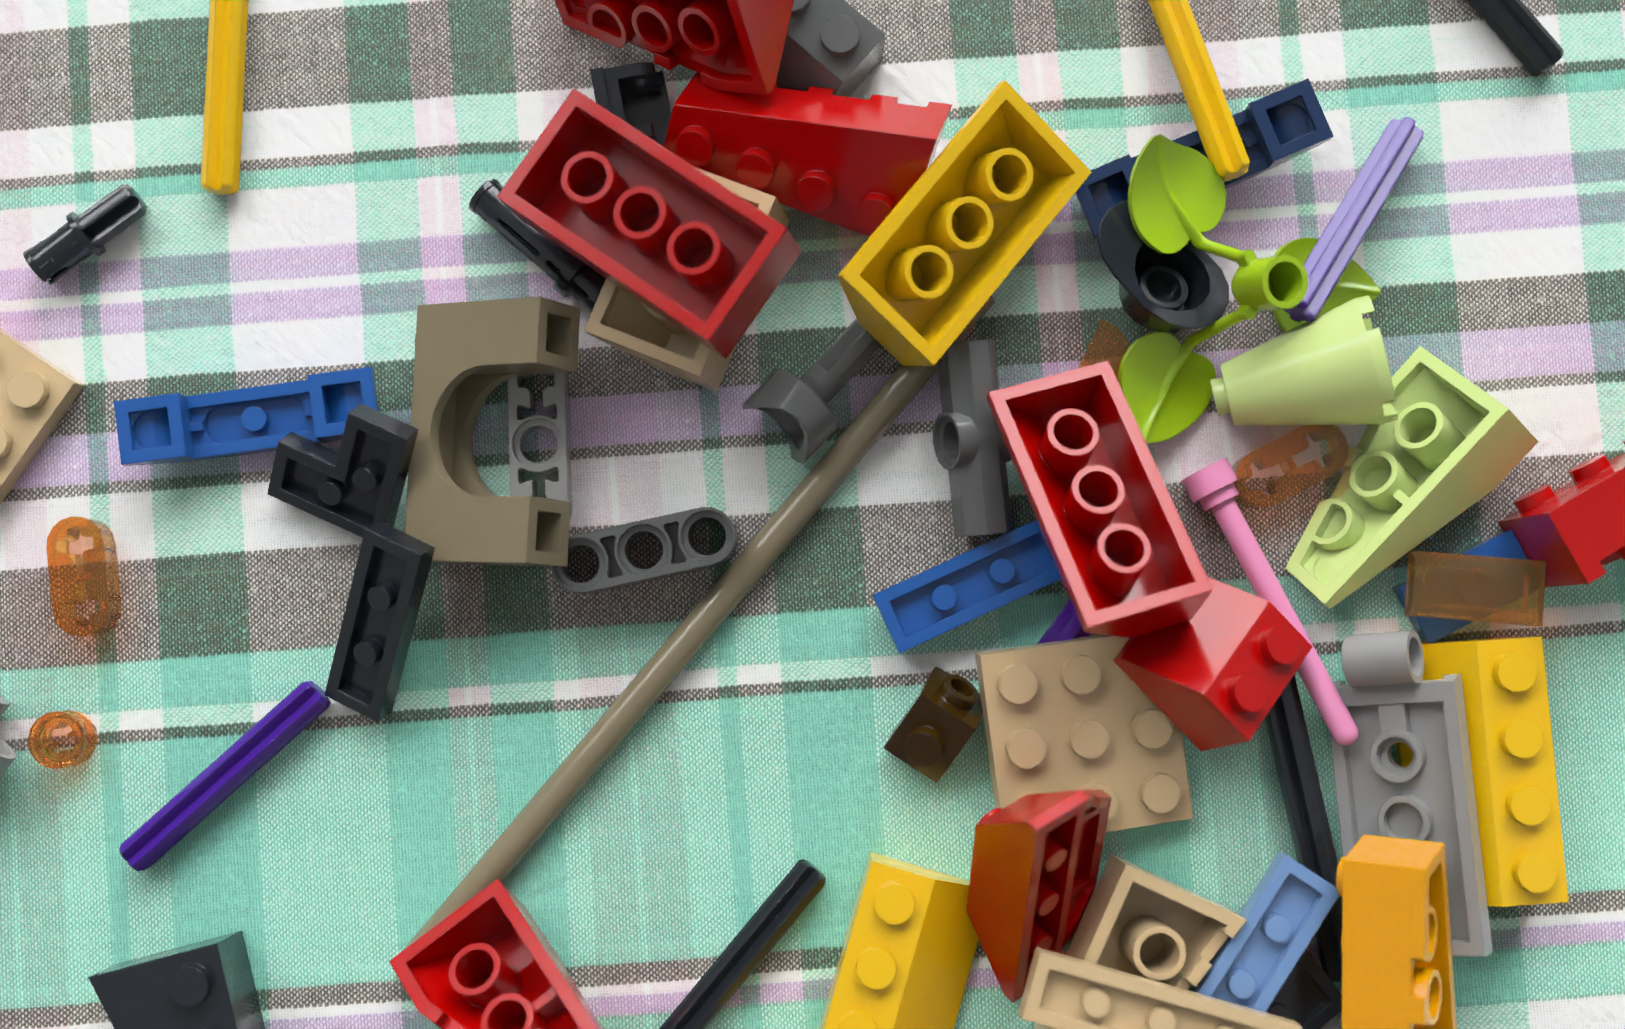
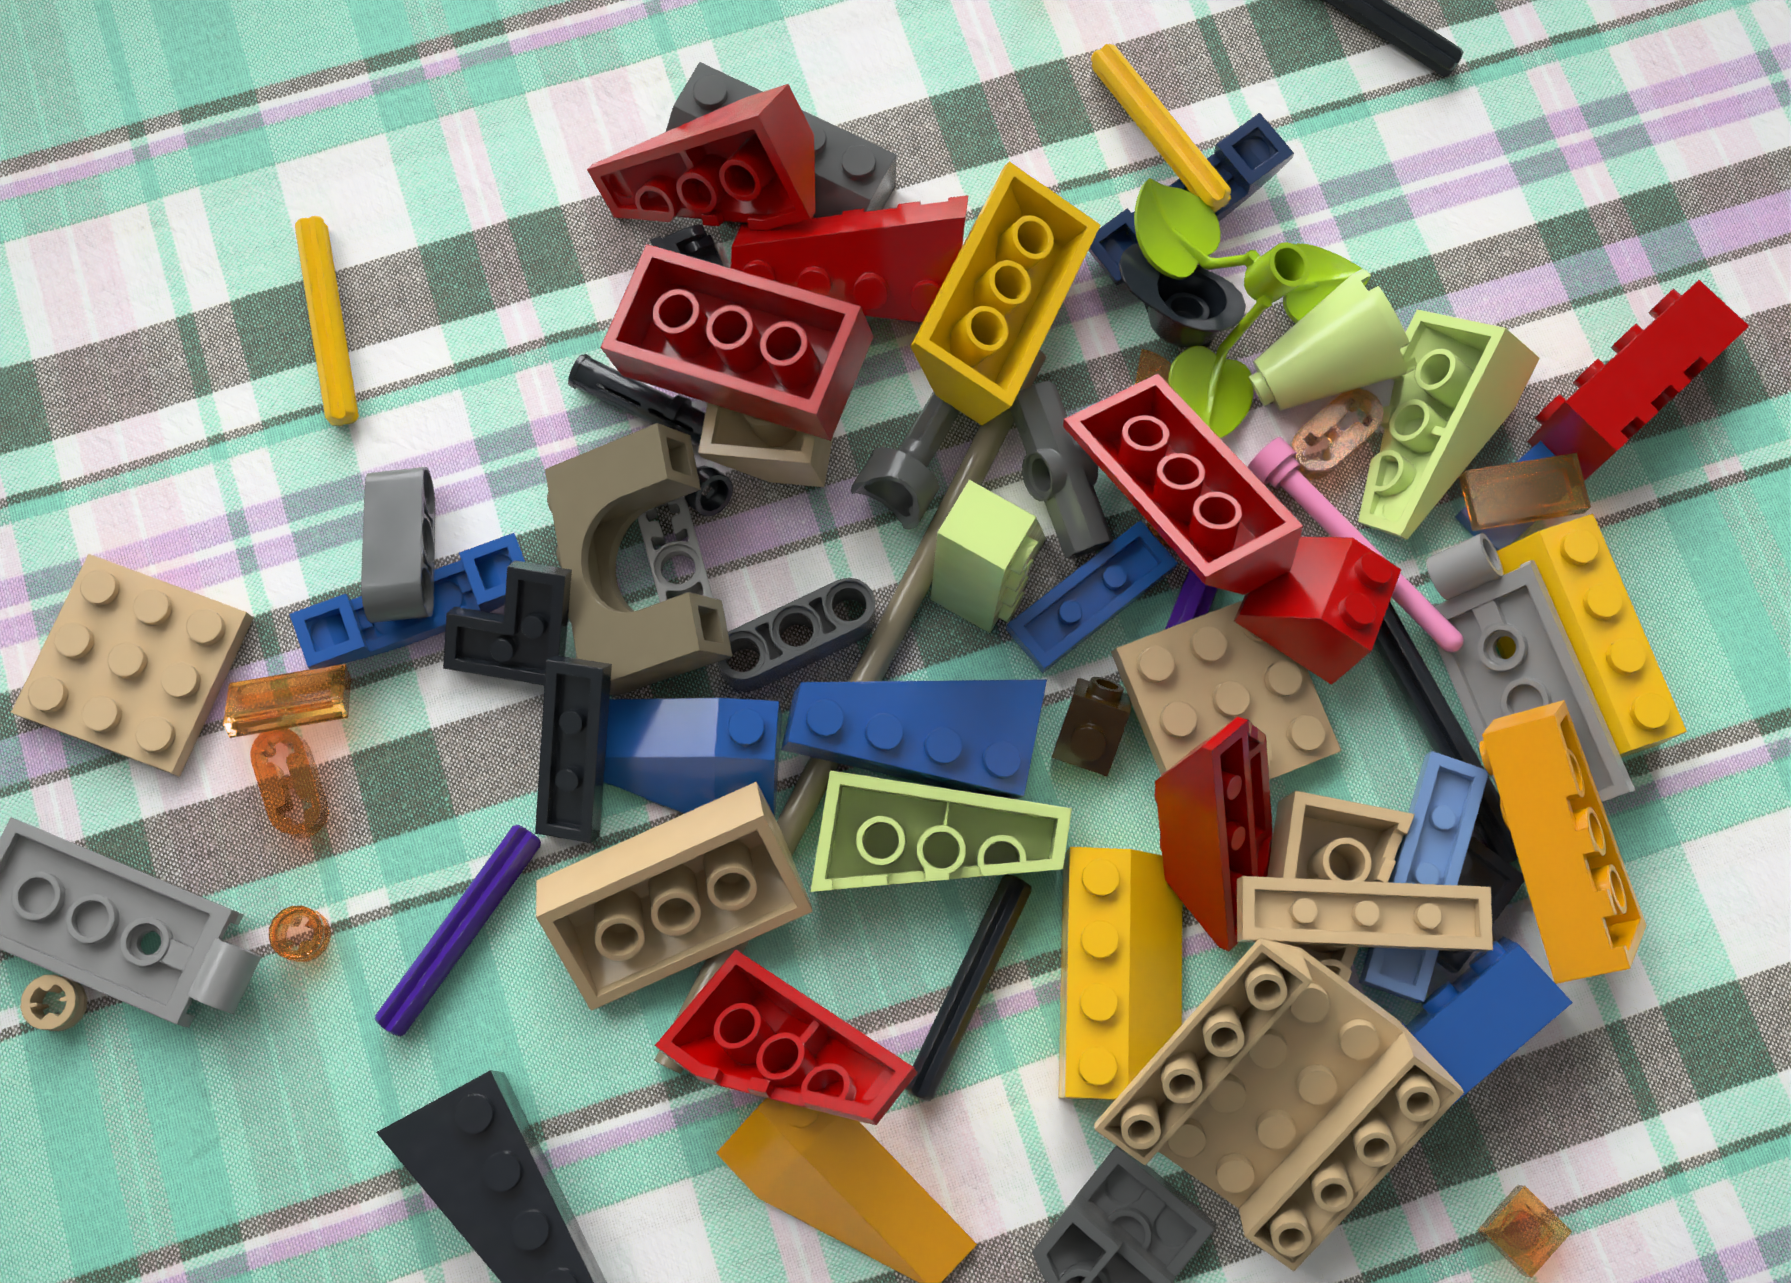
camera: 20 degrees left, 10 degrees down
black axle [23,184,147,285] -> none
axle [1283,117,1423,323] -> none
none -> clear orange tile [223,664,351,738]
none -> beam [361,467,435,623]
none -> tan slope [536,782,813,1011]
none -> blue wedge [604,698,782,817]
none -> black hinge [684,465,733,516]
none -> blue wedge [781,679,1047,799]
none -> yellowish green wedge [810,770,1072,892]
none -> yellowish green wedge [931,480,1046,633]

